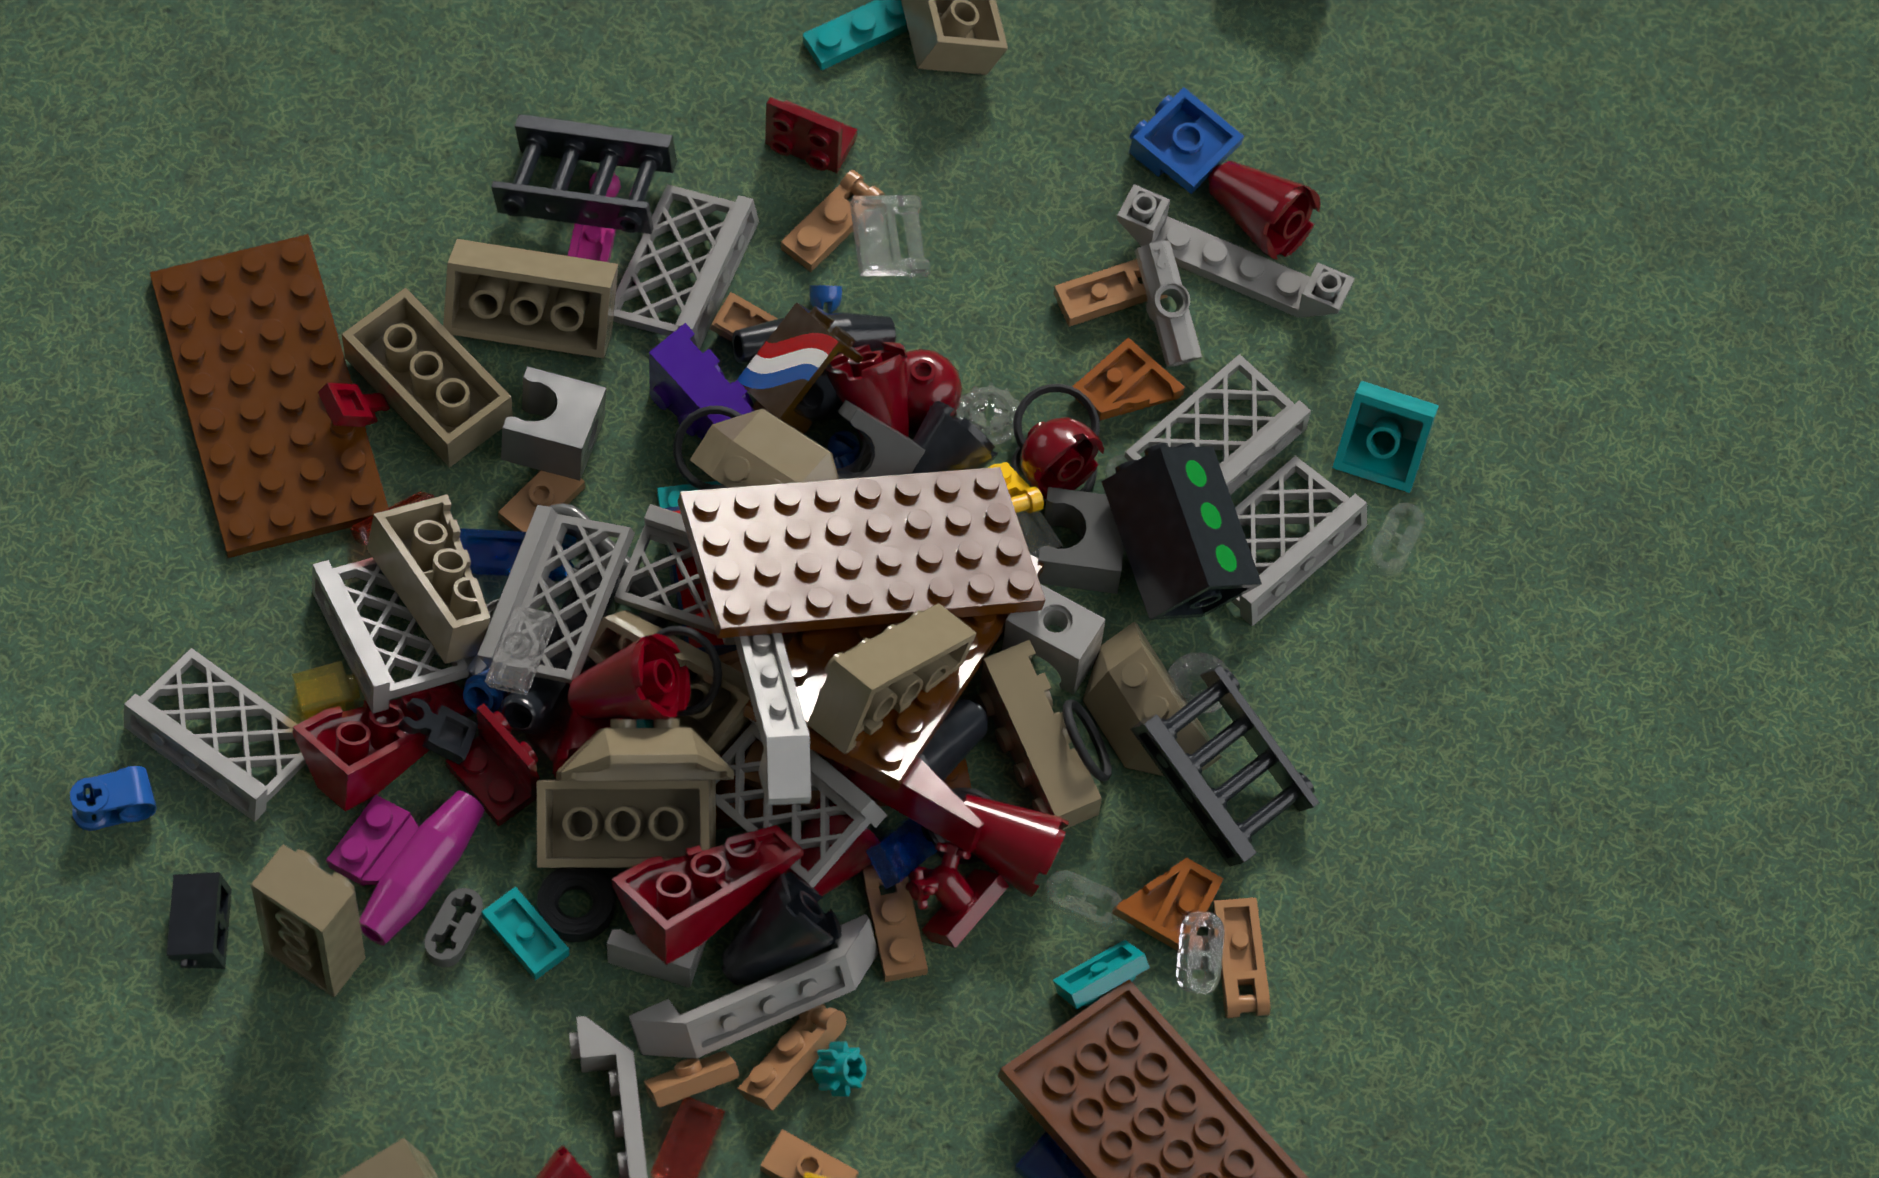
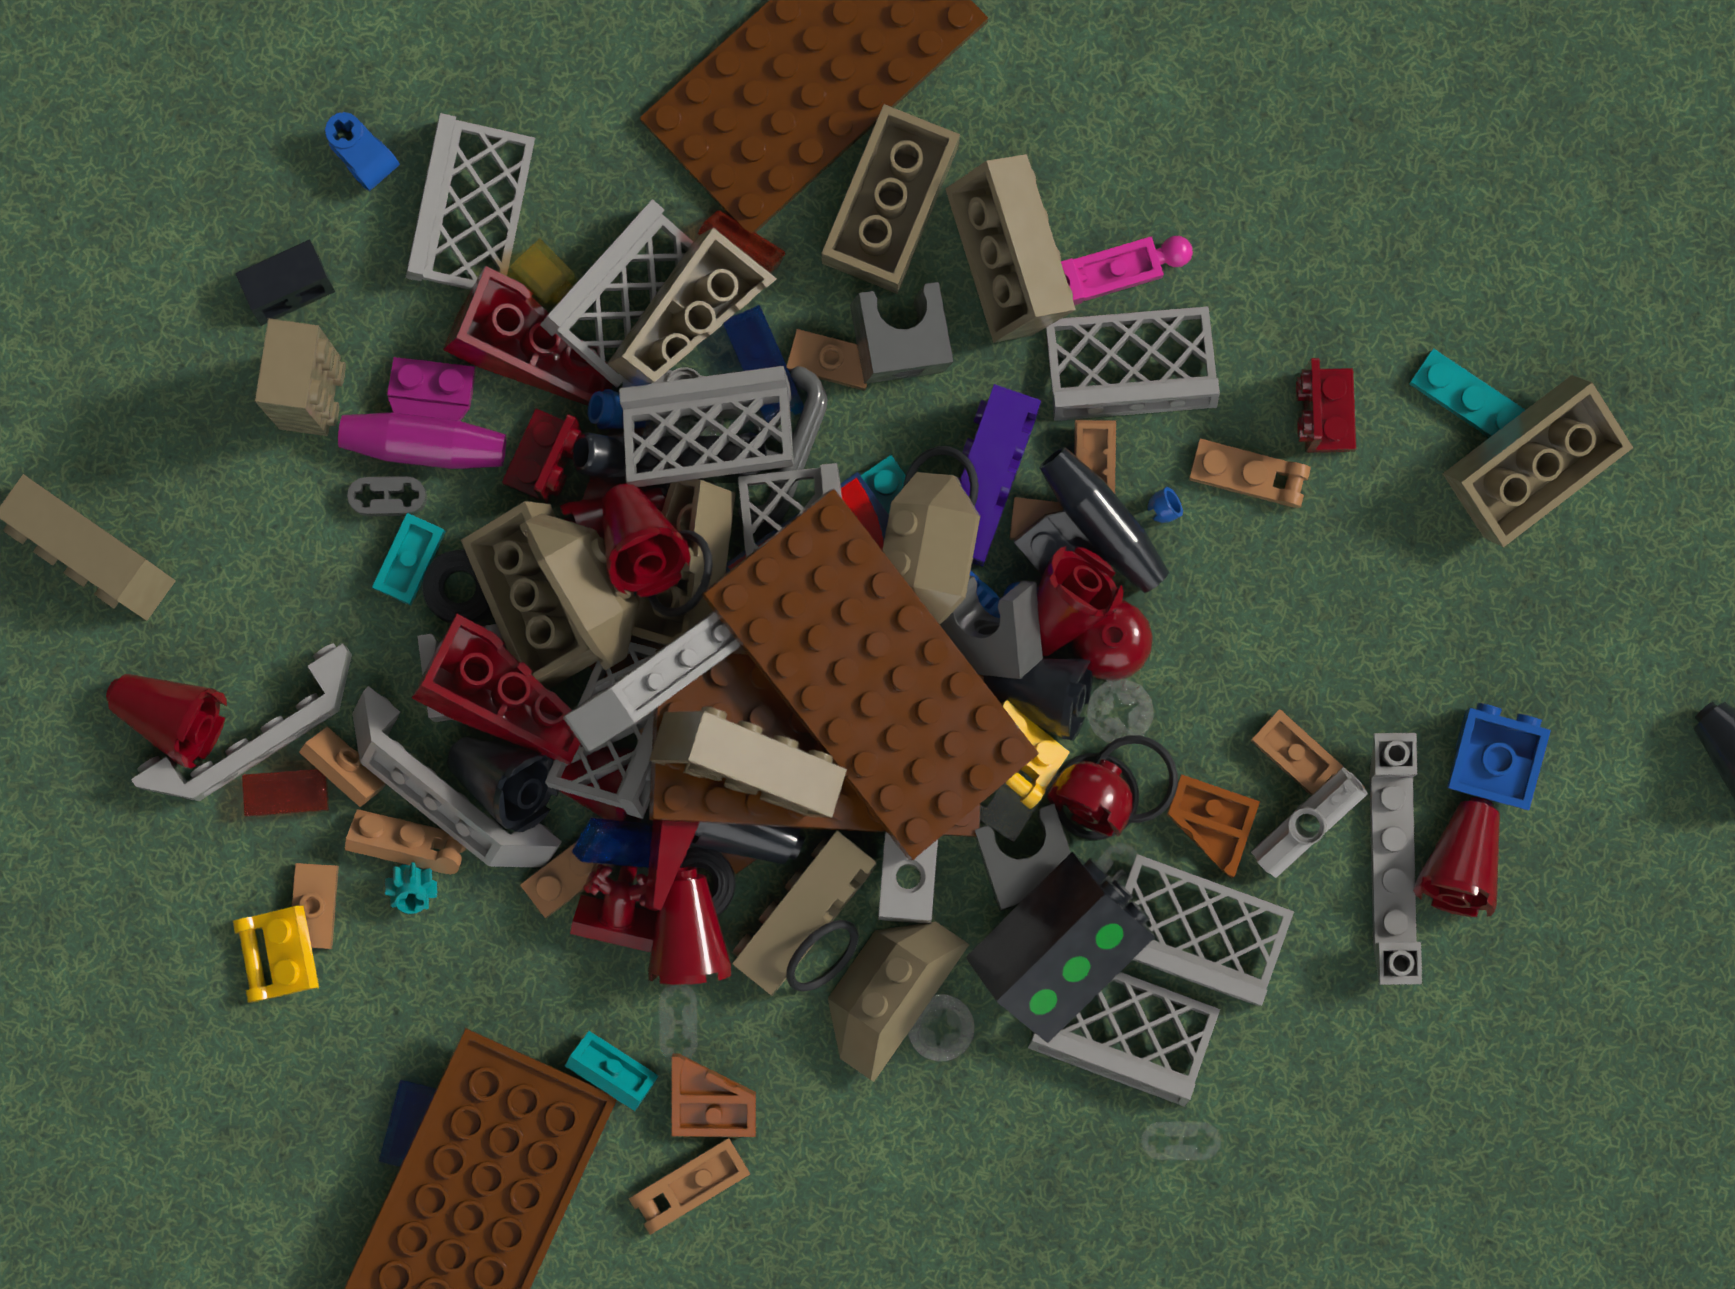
camera: 70 degrees right, 20 degrees up
dark red plate [318,382,390,427] -> none
black plate [398,698,478,765] -> none
clear plate [484,606,557,695] -> none
black fence [491,114,677,235] -> none
panel [737,302,864,435] -> none
clear plate [850,195,931,278] -> none
black fence [1130,665,1320,866] -> none
clear beam [1176,911,1225,995] -> none
teal slope [1332,381,1439,493] -> none

